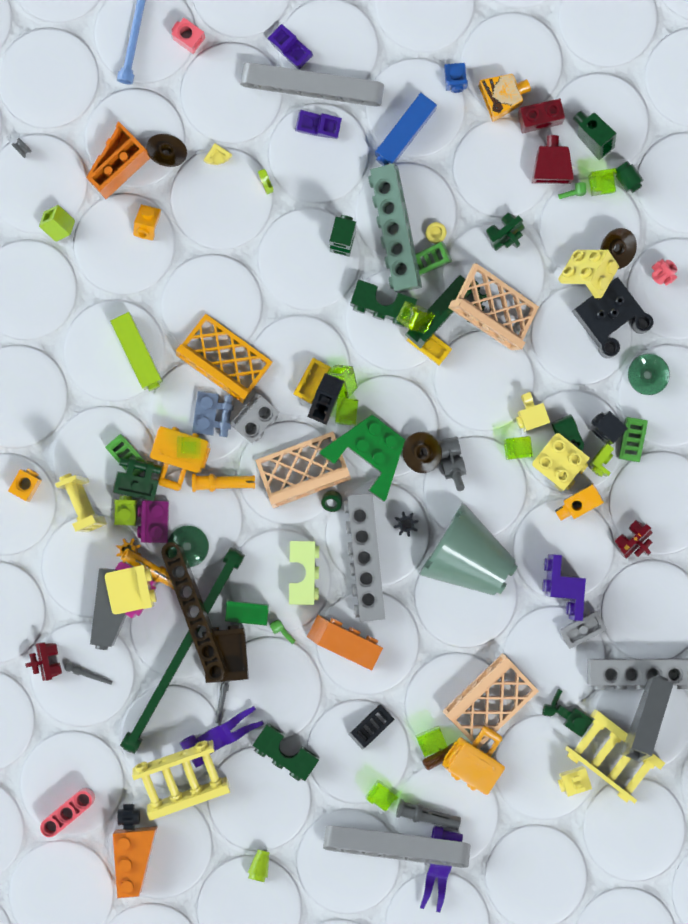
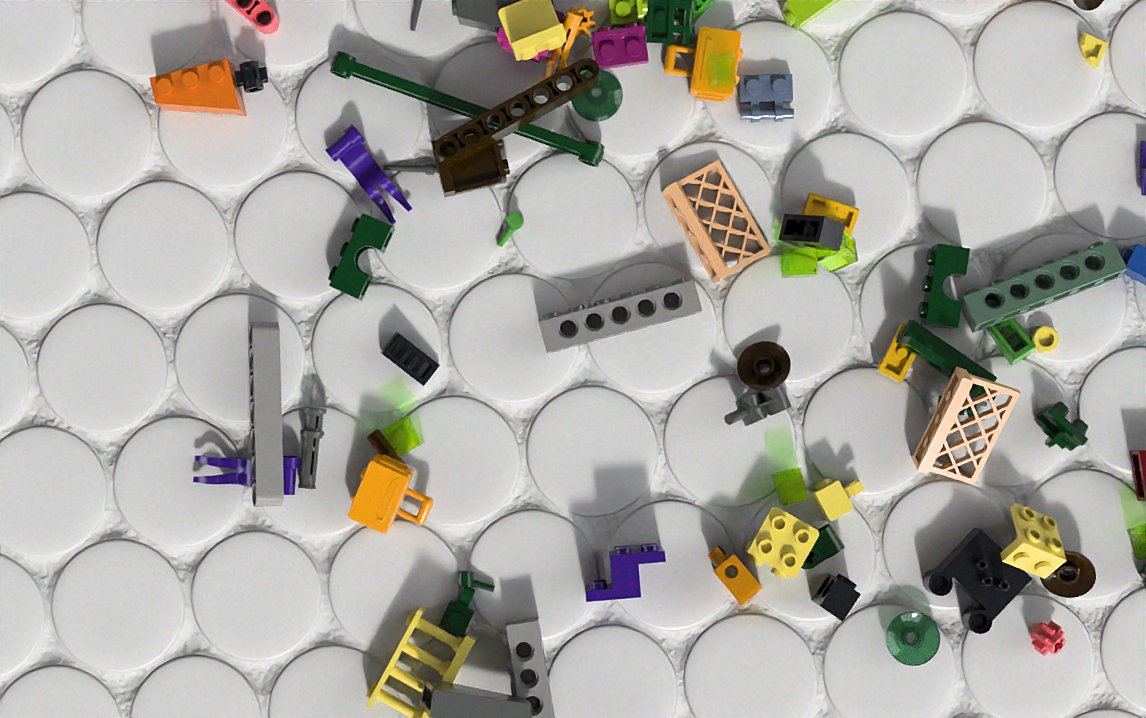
camera: 85 degrees right, 0 degrees up
light yellow fence [132,740,230,821] -> none
light orange fence [176,314,273,404] -> none
light orange pin [192,473,255,492] -> none
green panel [225,600,269,626] -> none
light grey brick [230,393,279,443] -> none
lime cone [247,850,270,882] -> none
lime tile [258,169,274,194] -> none
yellowish green arch [289,541,319,605] -> none
orange wedge [307,615,383,671] -> none
green wing [319,415,405,502] -> none
dark green piece [321,490,343,512] -> none
dark green arch [329,215,356,257] -> none
clear neon green panel [365,780,399,811] -> none
black gear [393,511,419,537] -> none
clear neon green panel [396,301,435,334] -> none
sand green cone [419,503,518,595] -> none
light nougat fence [443,653,539,748] -> none
light yellow brick [557,766,592,797] -> none
bright green hand [558,182,586,199] -> none
light grey plate [559,611,607,649] -> none
lime bracket [589,444,614,477] -> none
dark red hips [615,520,653,559] -> none
bright green slope [619,417,648,462] -> none

